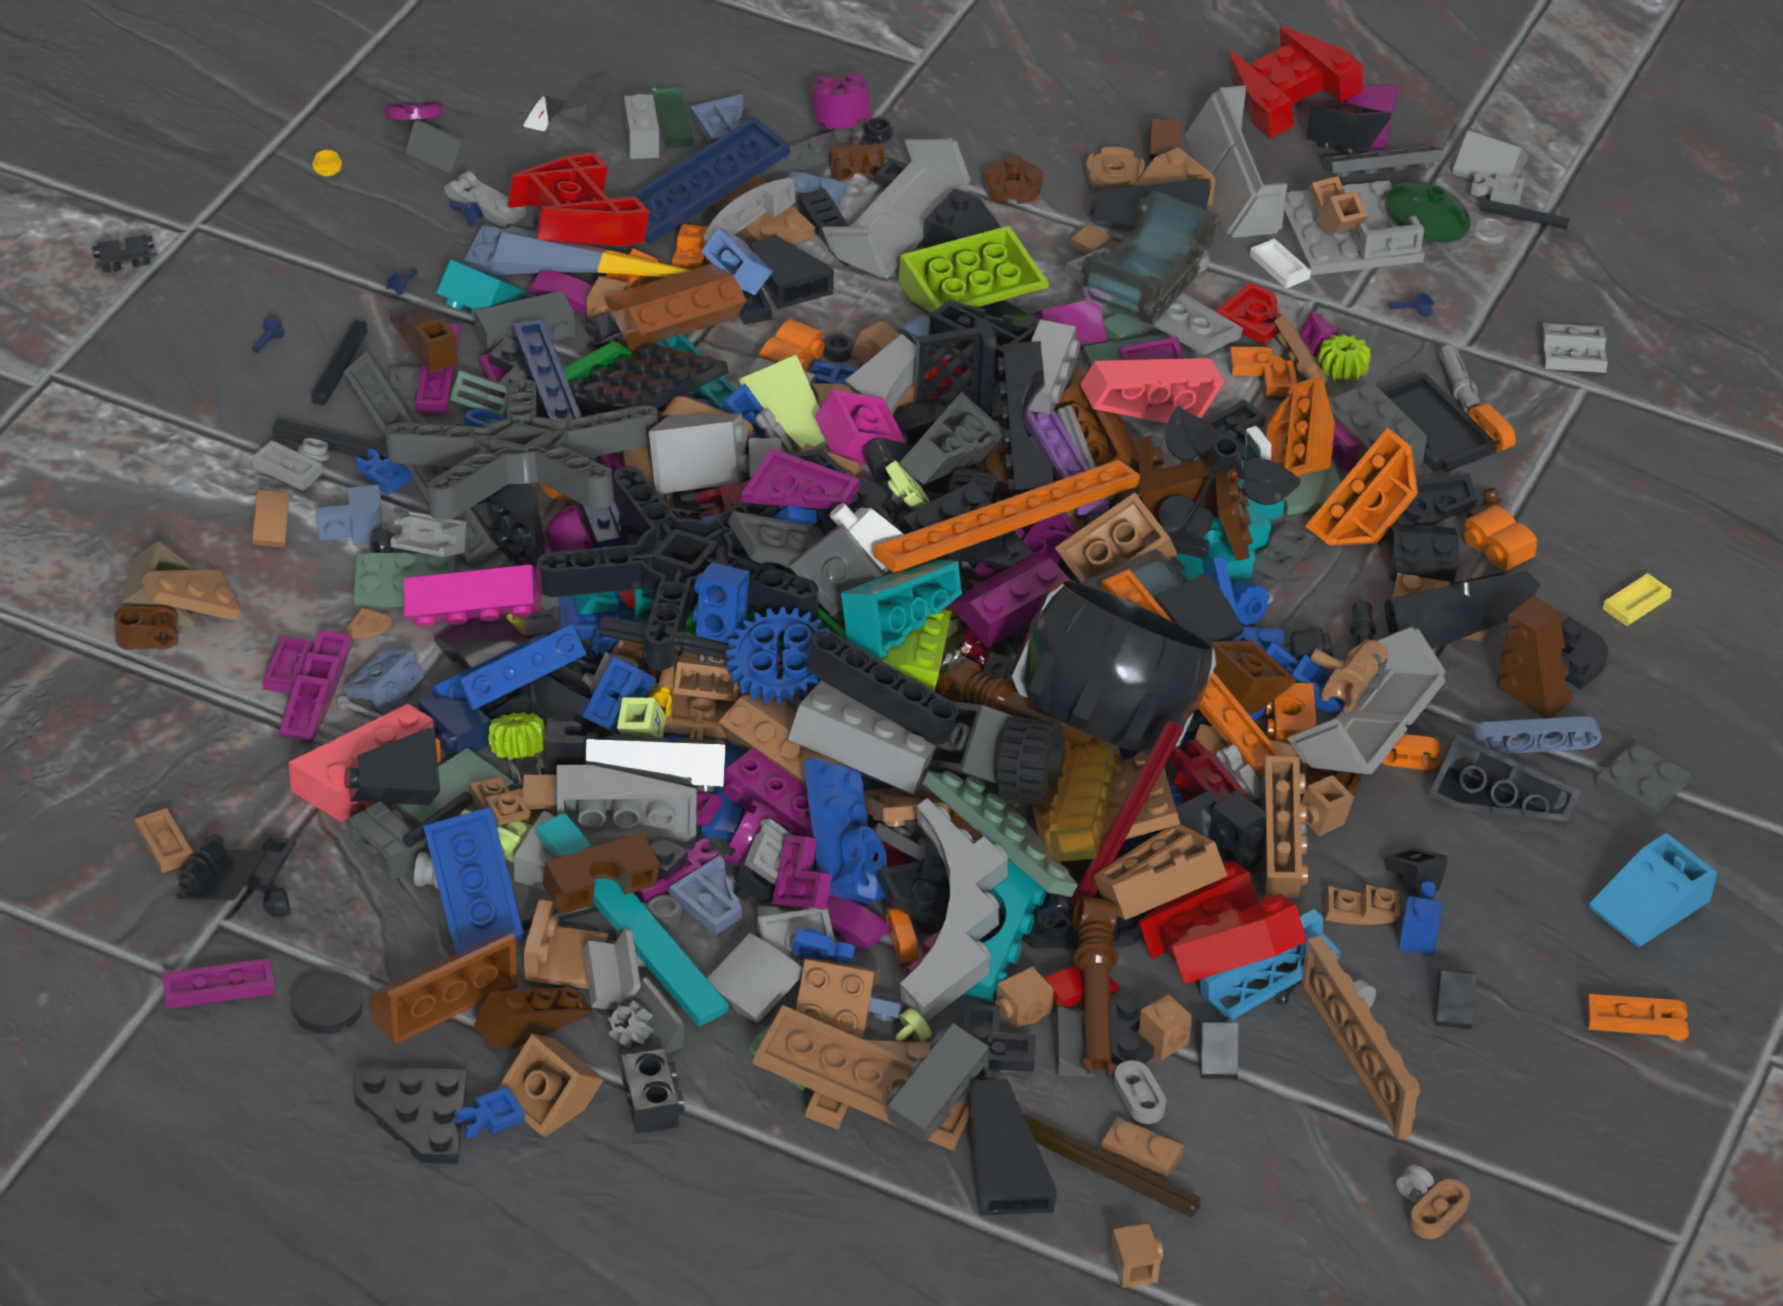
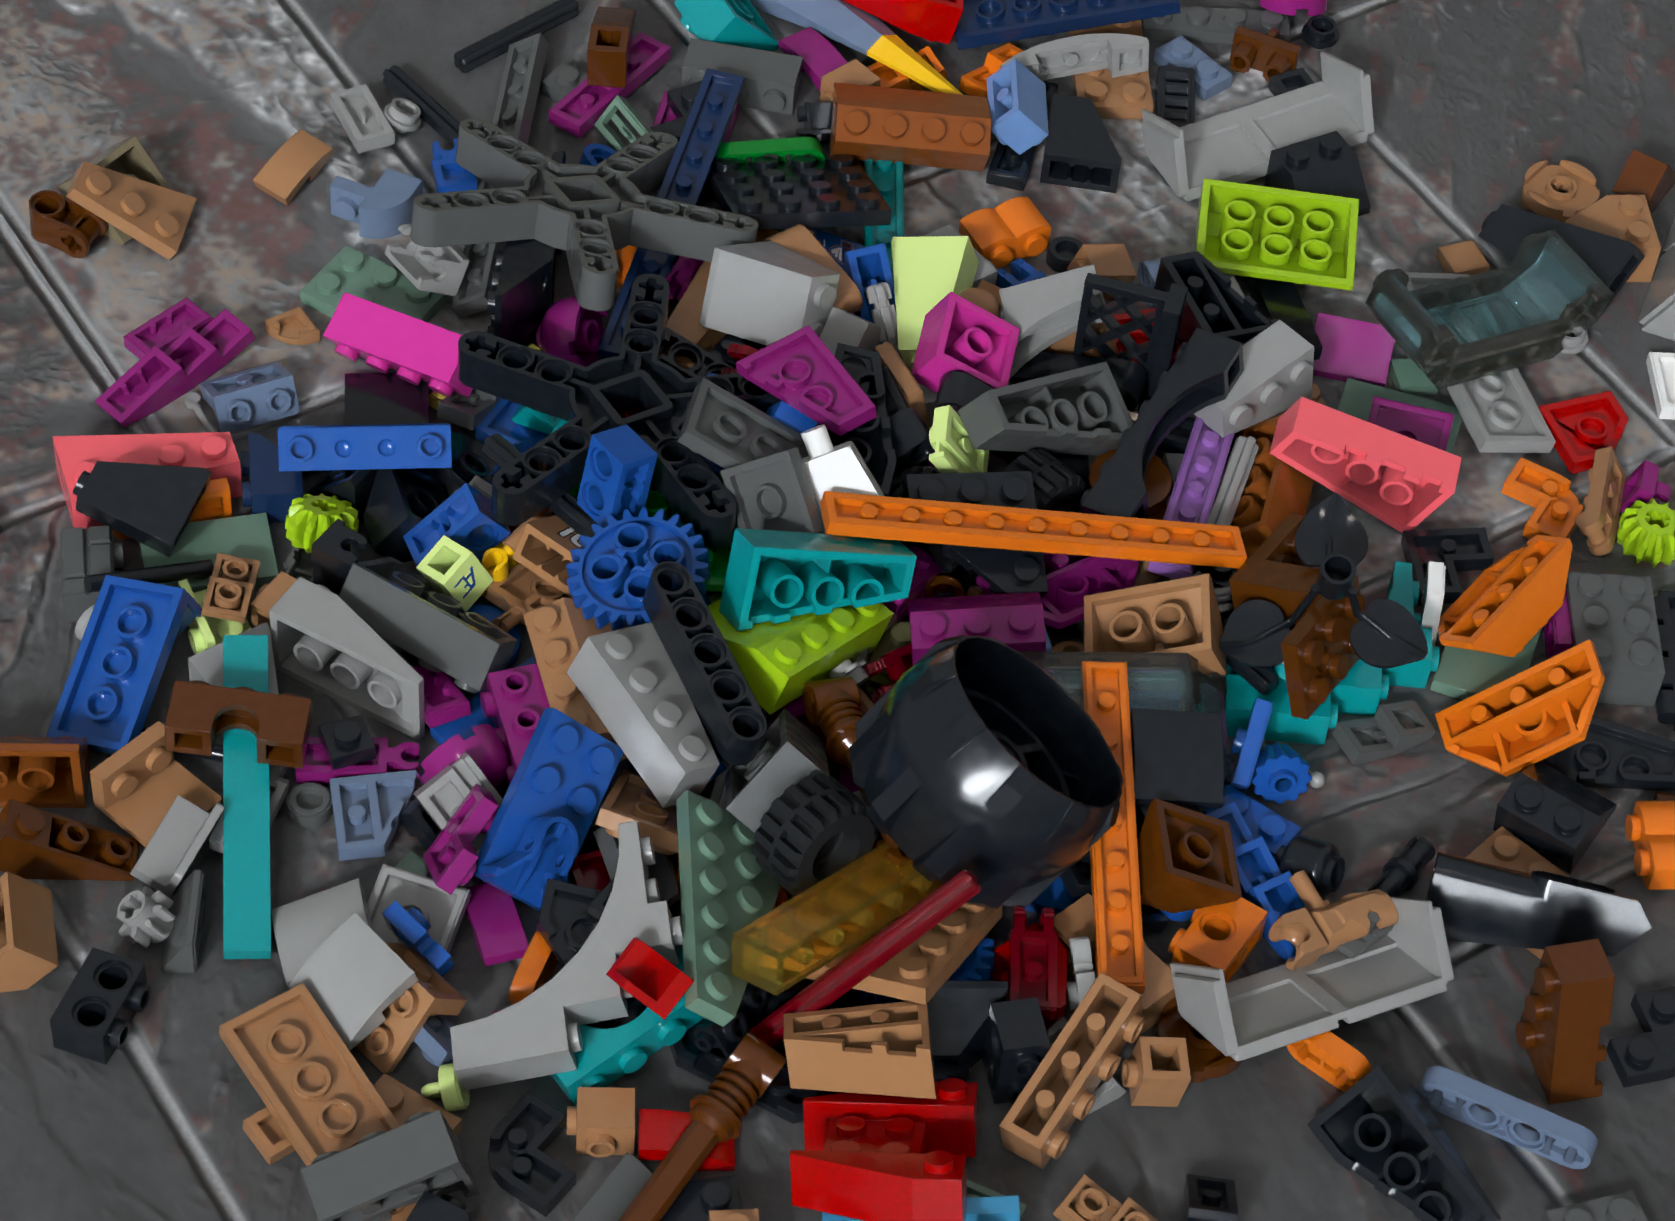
camera: 30 degrees right, 5 degrees up
black hinge [369,530,395,553] -> none
reddish brown plate [984,155,1043,204] -> none
none -> light grey slope [289,912,418,1051]
none -> red panel [606,937,694,1020]

